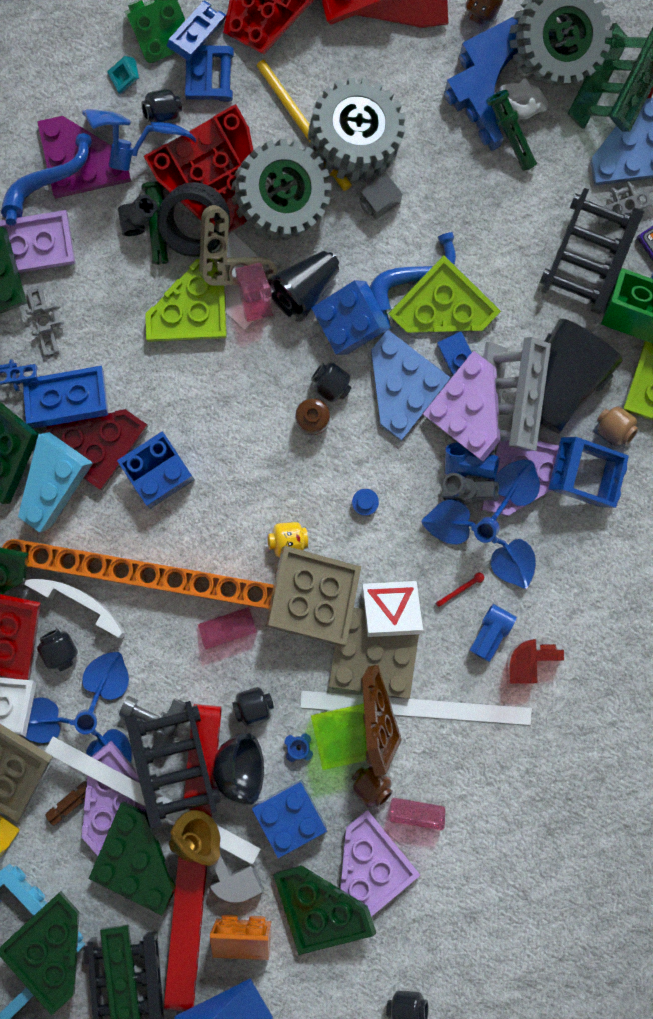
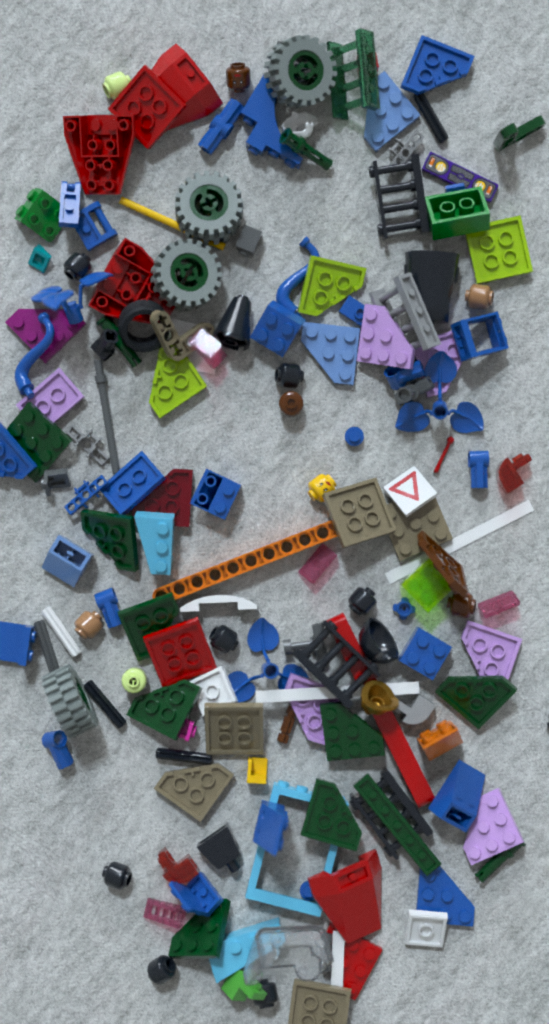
camera: 30 degrees left, 5 degrees up
none -> dark grey bar [94,359,120,474]
none -> blue piece [198,98,244,155]

